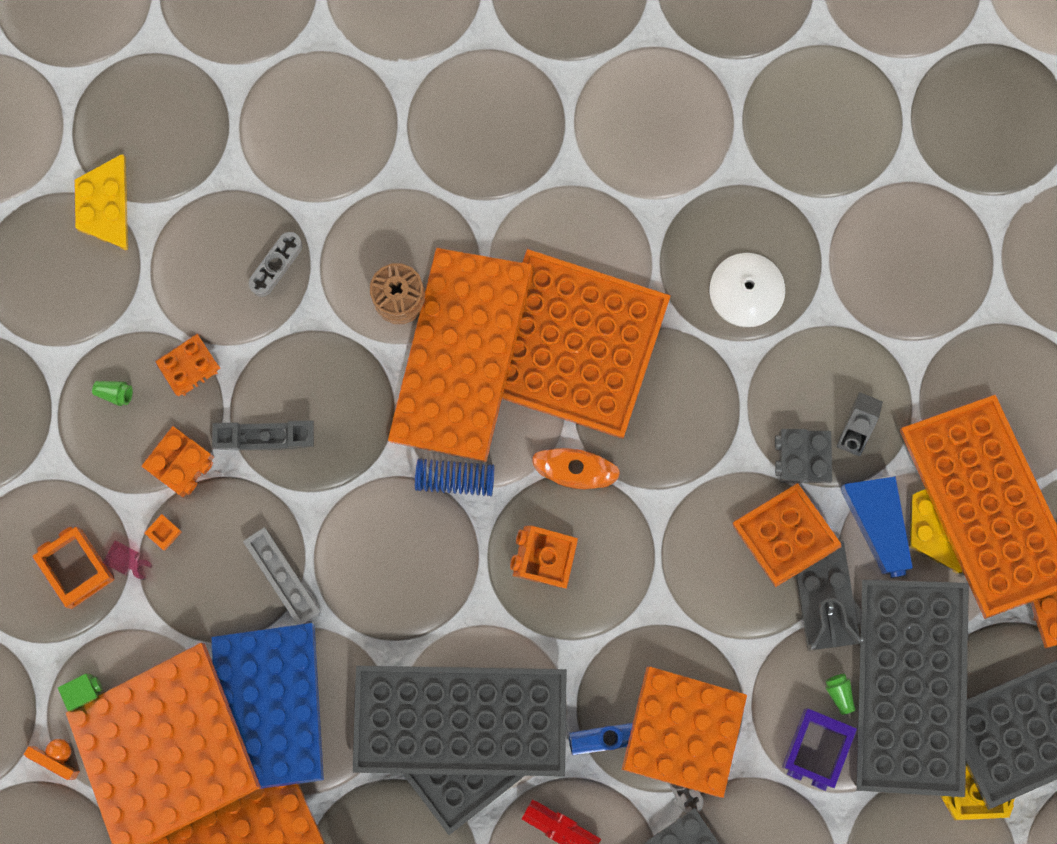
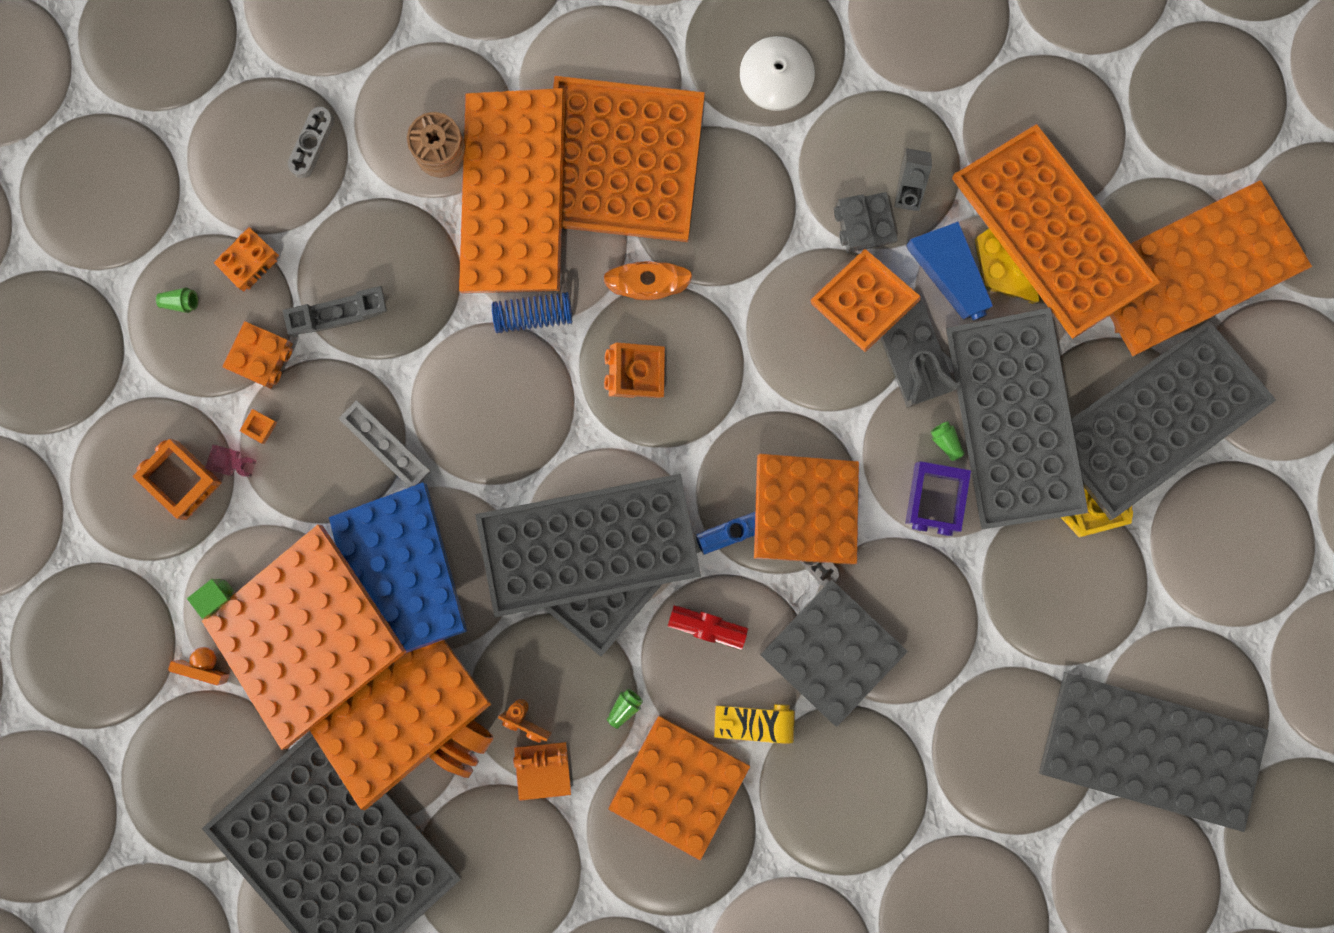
camera: 20 degrees left, 5 degrees up
yellow wing [75,155,128,250] -> none

